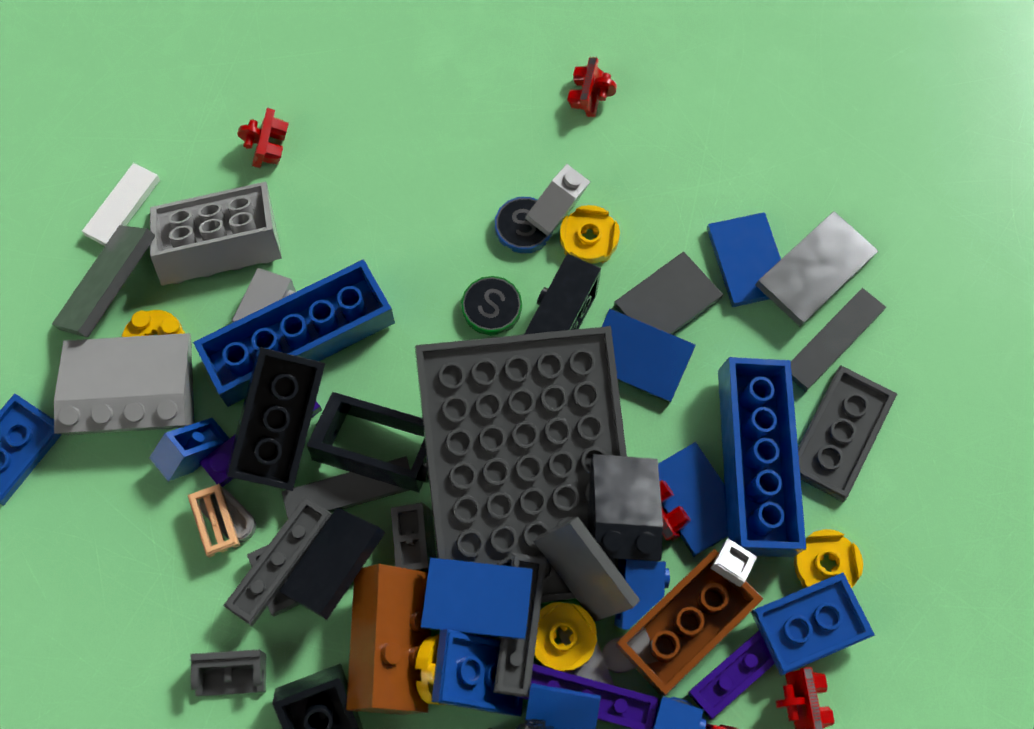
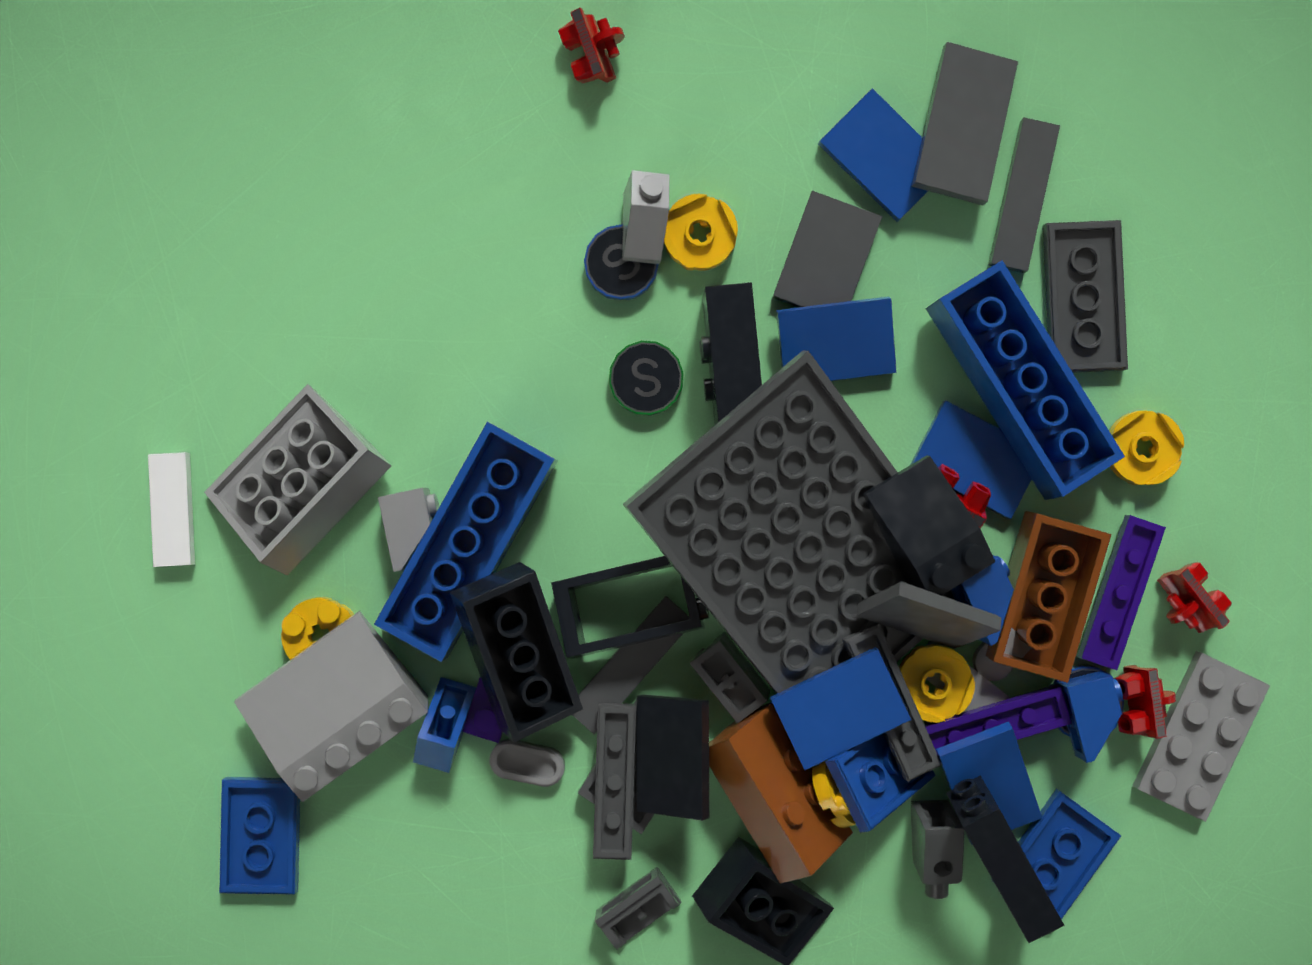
camera: 30 degrees left, 20 degrees up
dark grey tile [52,225,155,337] -> none
light nougat tile [188,484,240,558] -> none
red hips [237,108,289,168] -> none
tile [711,538,757,587] -> none
blue tile [751,572,875,676] -> none

